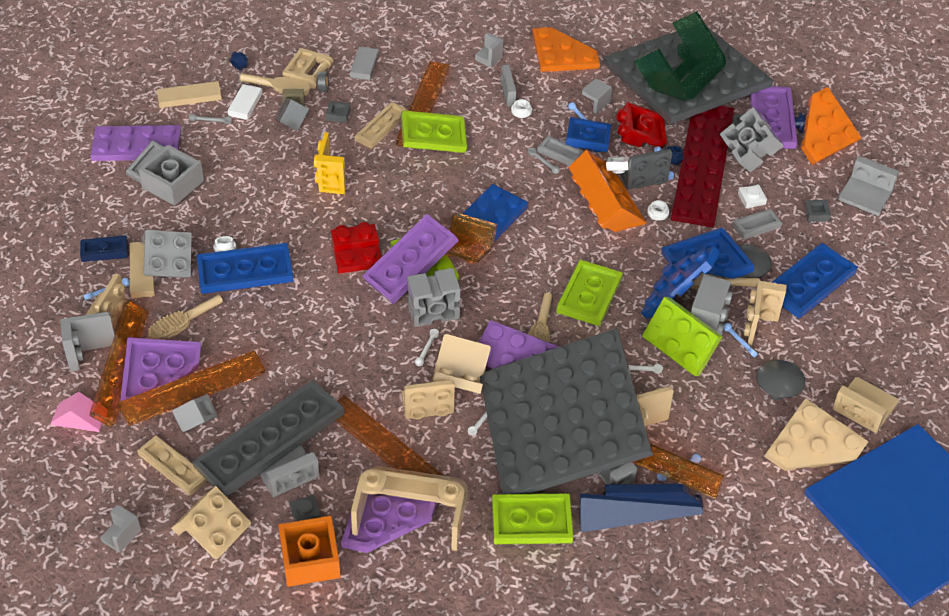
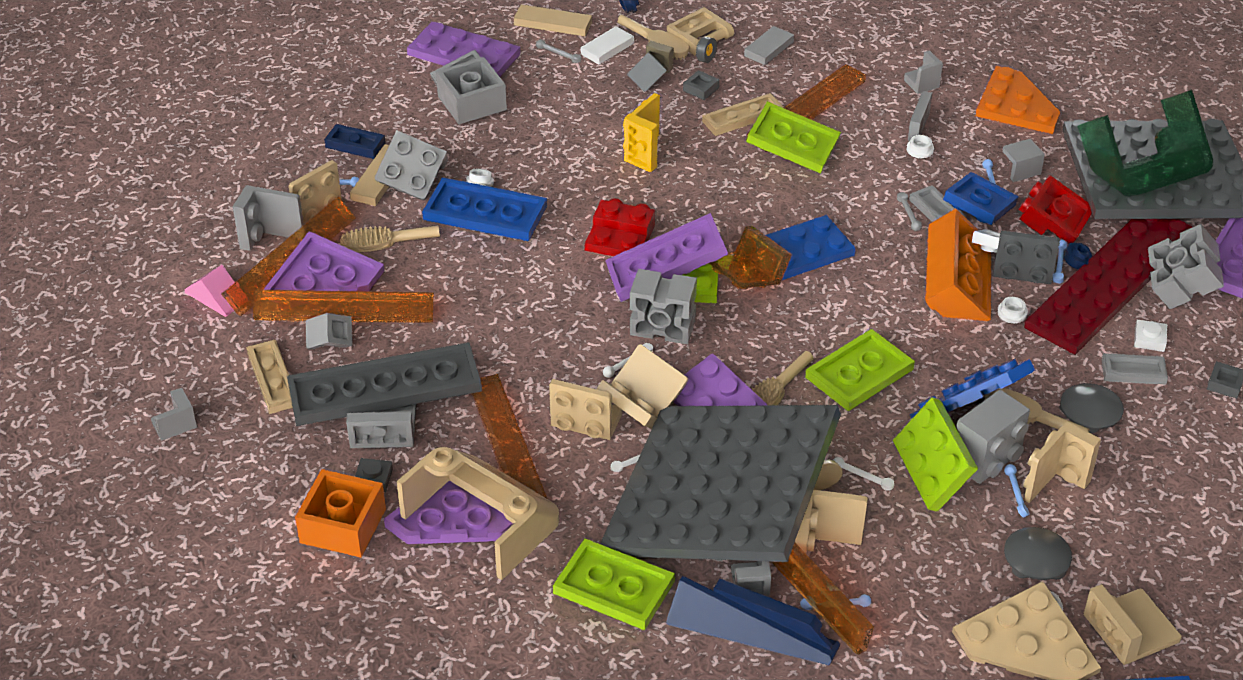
camera: 30 degrees right, 5 degrees down
tan bracket [171,486,251,559] -> none
blue plate [662,227,754,279] -> none
blue plate [771,243,858,319] -> none

